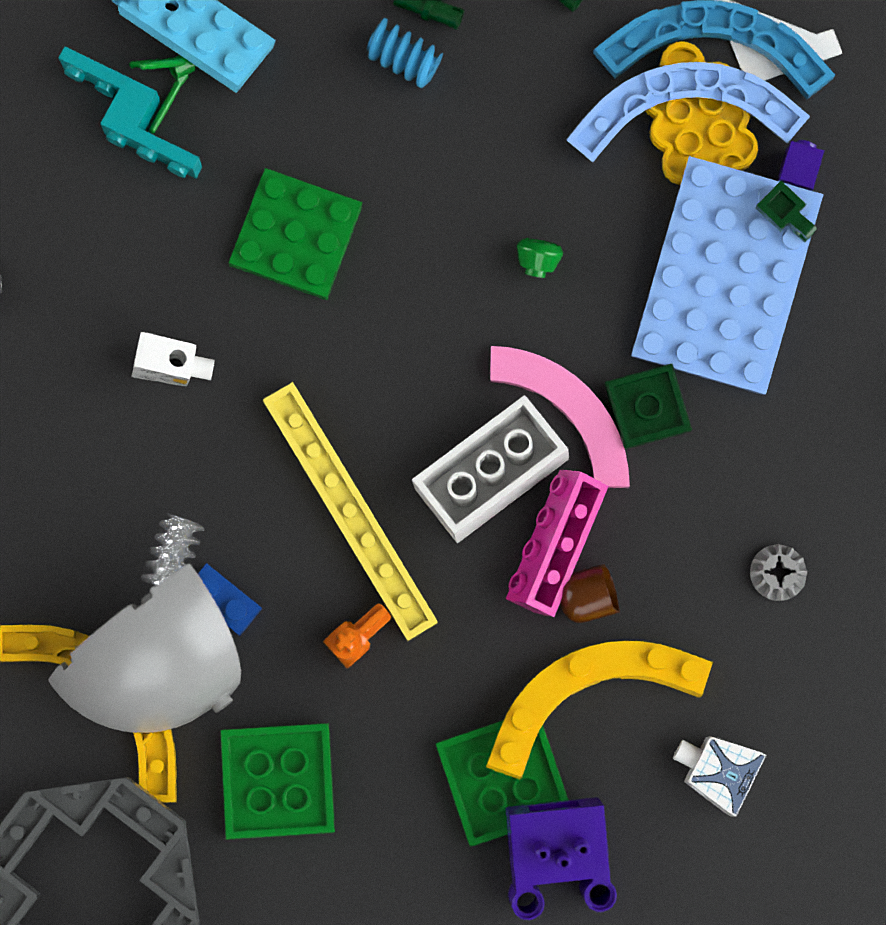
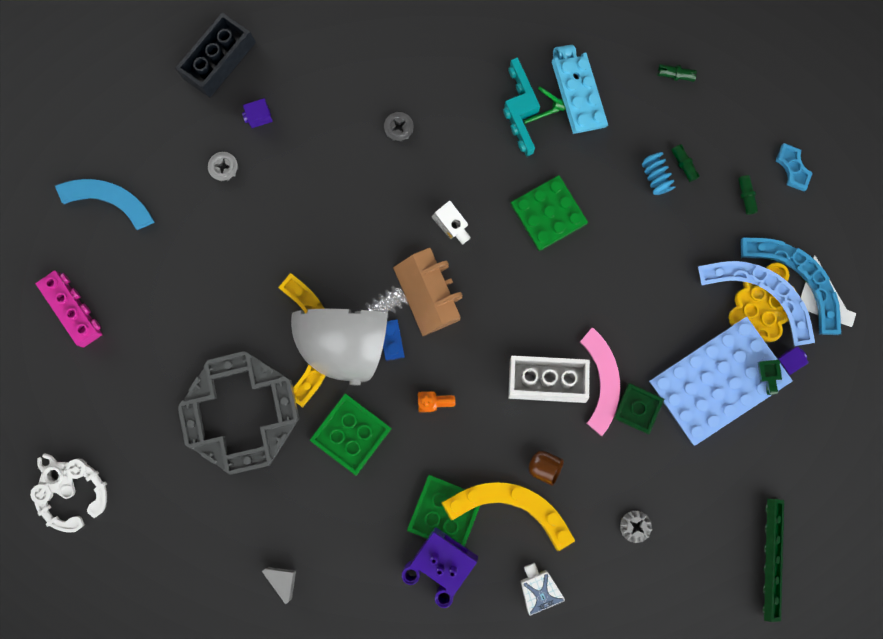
camera: 45 degrees right, 0 degrees up
light yellow plate [263,382,438,642] -> none
dark pink brick [506,470,608,617] -> none
green cone [517,238,564,278] -> none
none -> medium nougat piece [393,248,463,336]

